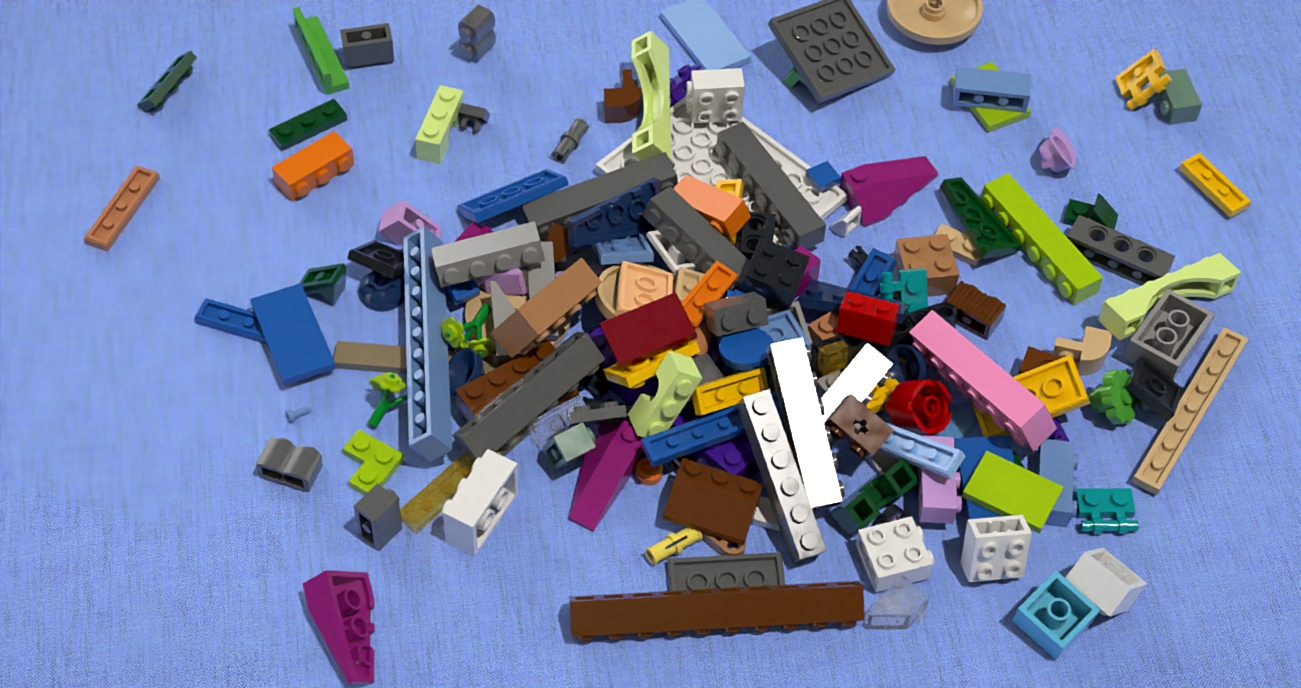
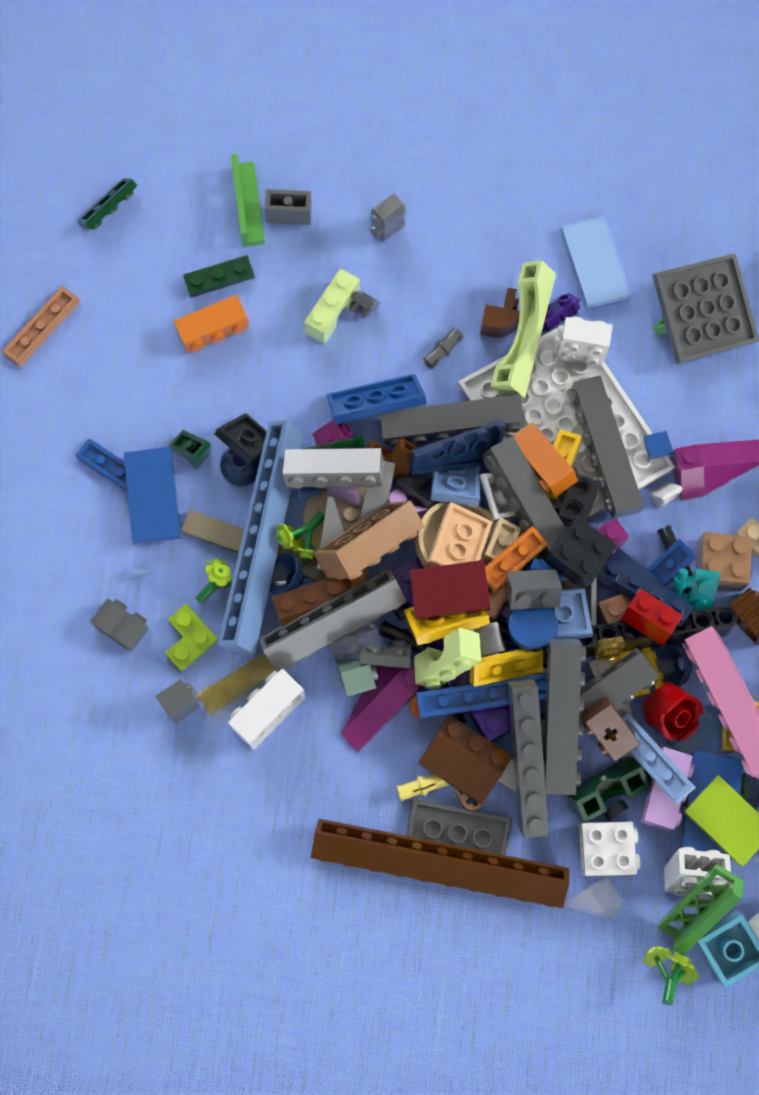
camera: 15 degrees right, 20 degrees up
magenta wedge [302,570,374,684] -> none
lavender slope [378,200,442,246] -> none
none -> plant [642,946,699,1005]
none -> bright green fence [658,864,744,953]

